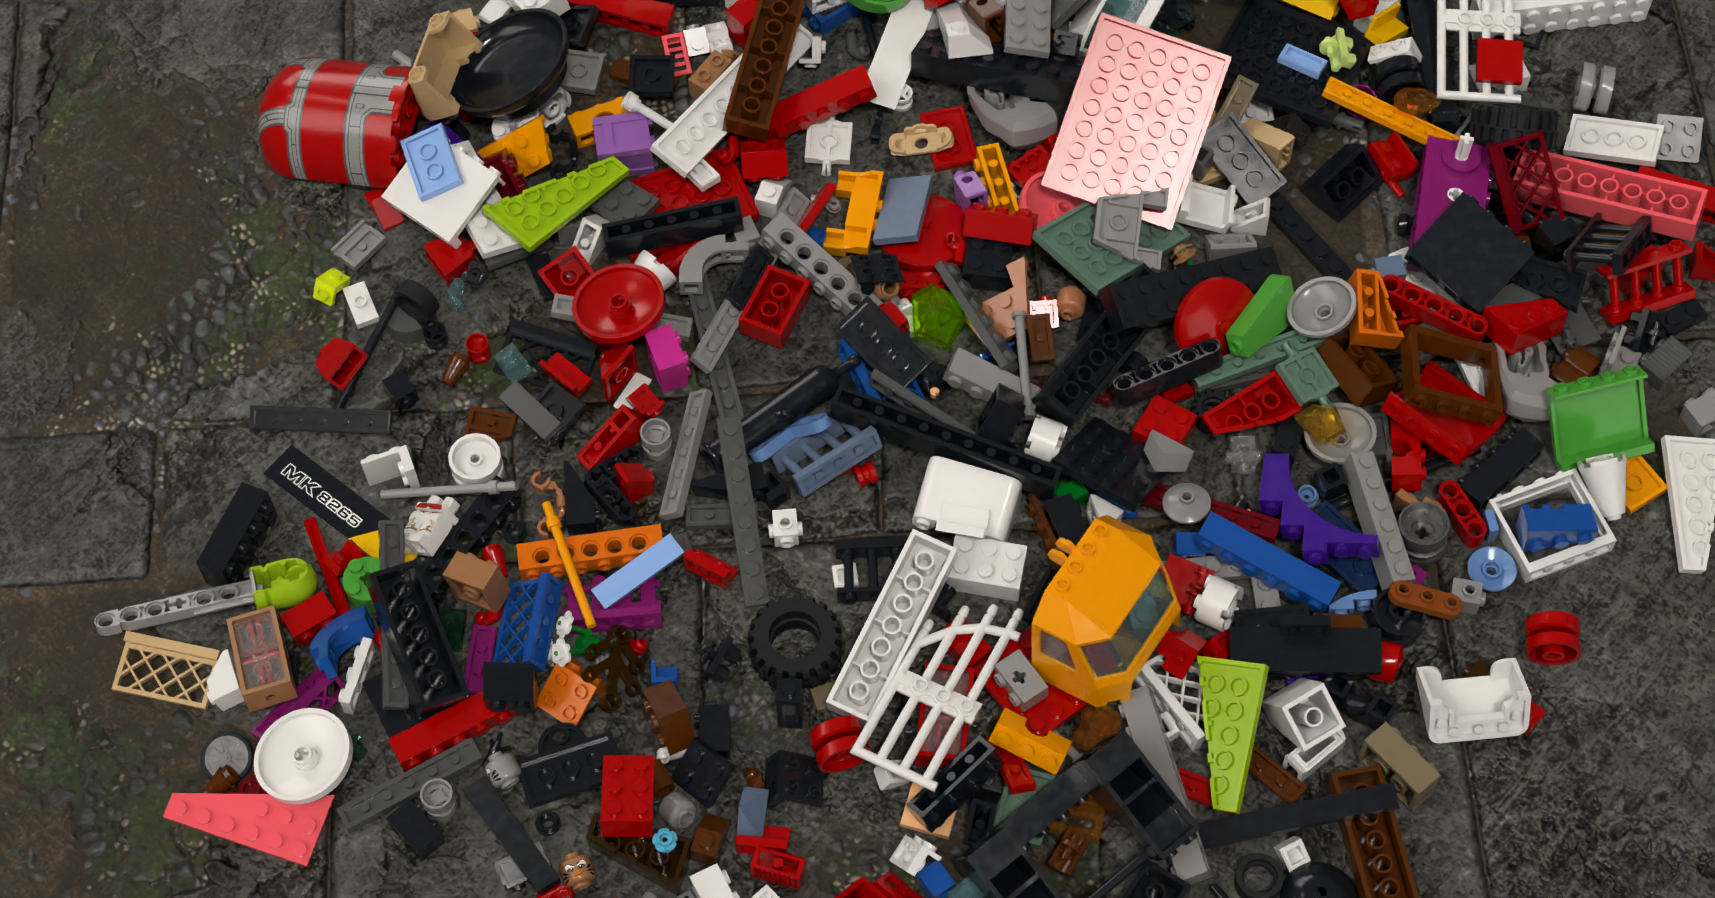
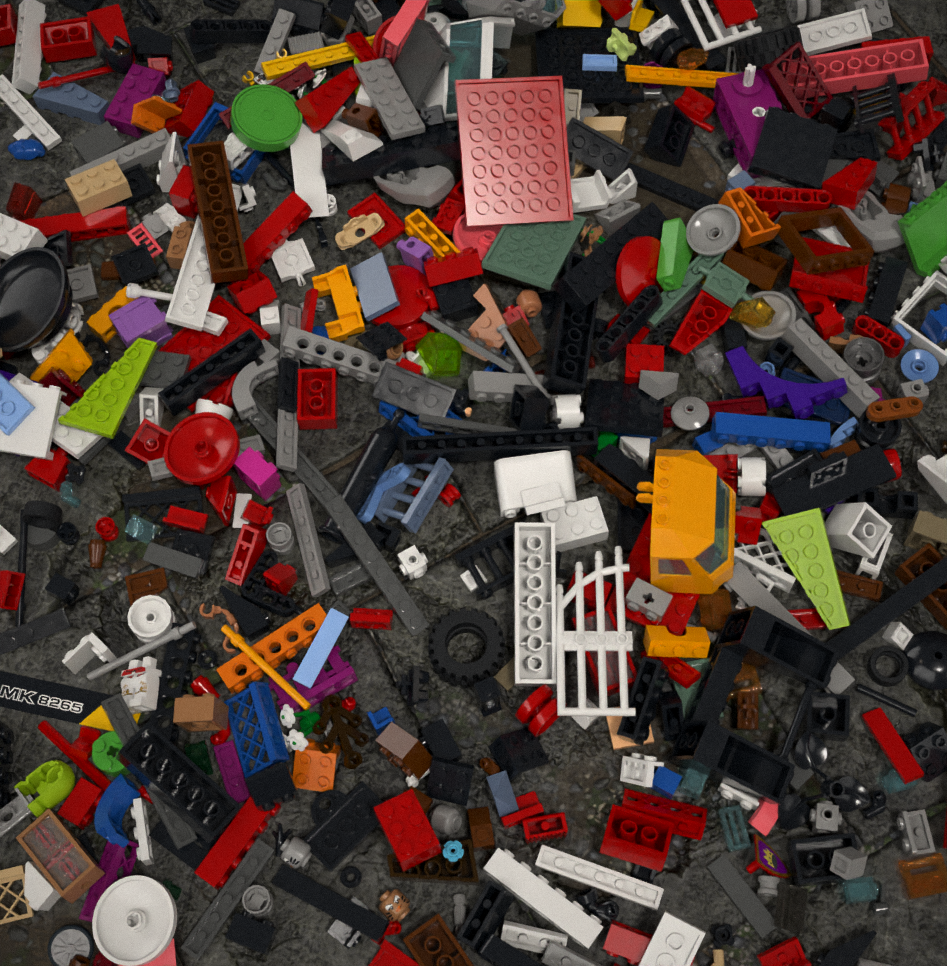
camera: 25 degrees left, 5 degrees up
red arm [717,136,740,164] -> none
light grey wing [1092,188,1169,273] -> none

